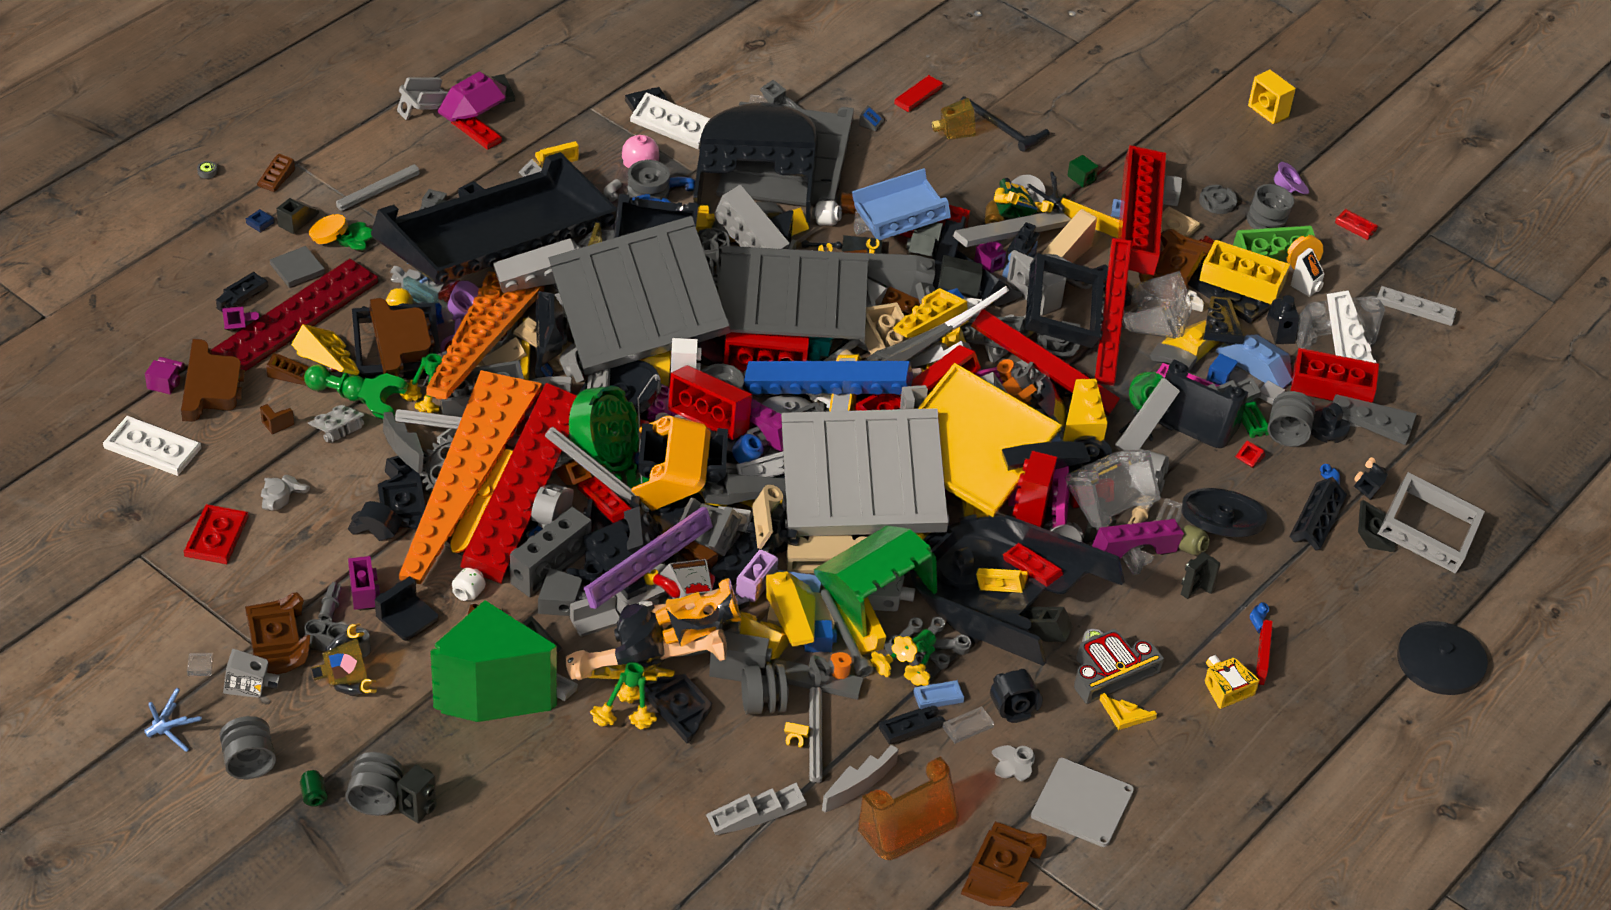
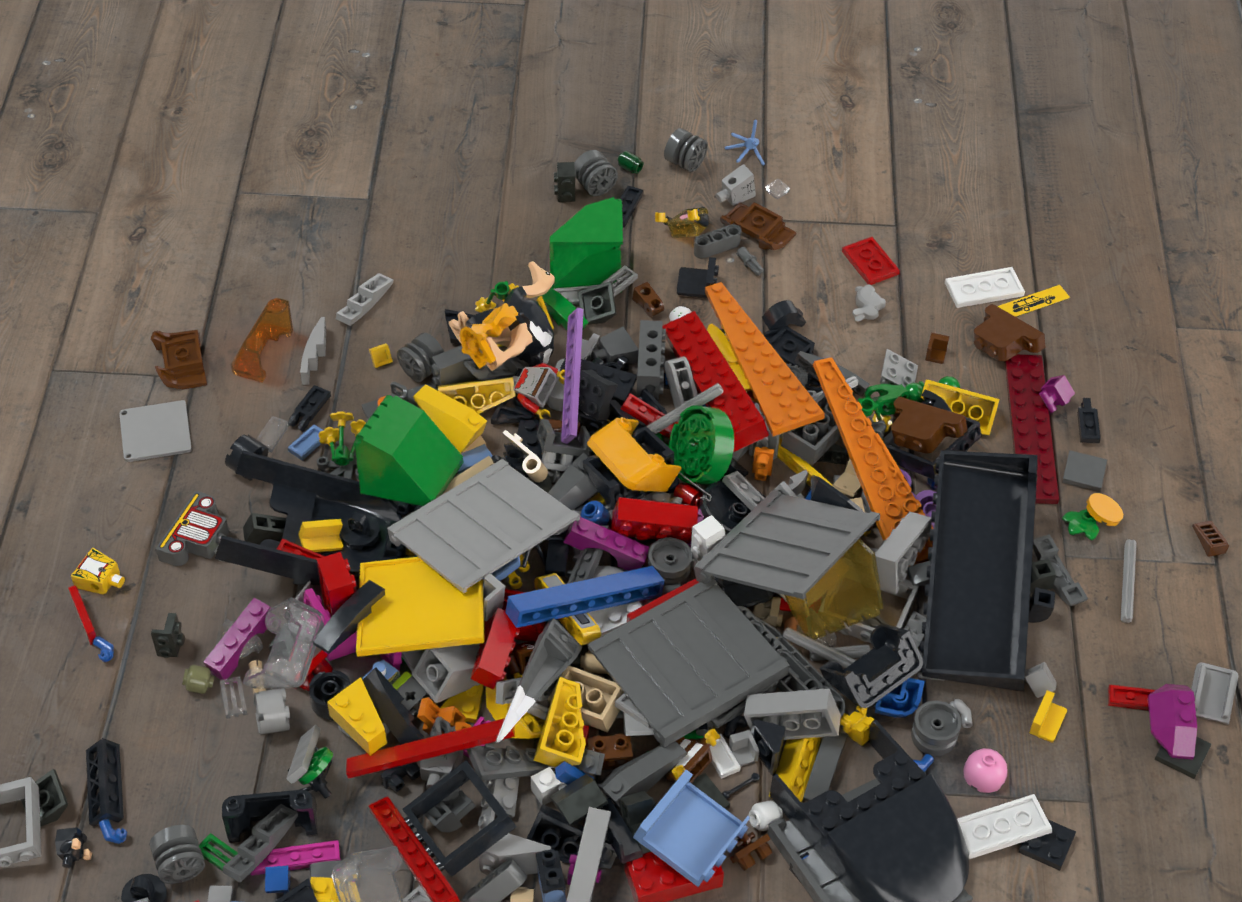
camera: 145 degrees right, 5 degrees up
magenta brick [145,357,185,395] -> none
dark blue tile [246,209,274,232] -> none
reddish brown slope [266,353,309,386] -> none
pearl dark grey slope [276,198,319,234] -> none
magenta brick [348,556,380,610] -> none
lavender brick [736,550,778,602] -> none
light grey axle [809,687,823,783] -> none
light grey plate [992,745,1035,781] -> none
yellow tile [1100,693,1157,730] -> none
black dish [1181,488,1267,537] -> none
red slope [1235,440,1266,468] -> none
none -> green slope [537,288,589,331]
none -> black tile [620,186,644,228]
none -> black slope [922,389,952,412]
none -> yellow sticker [998,285,1070,317]

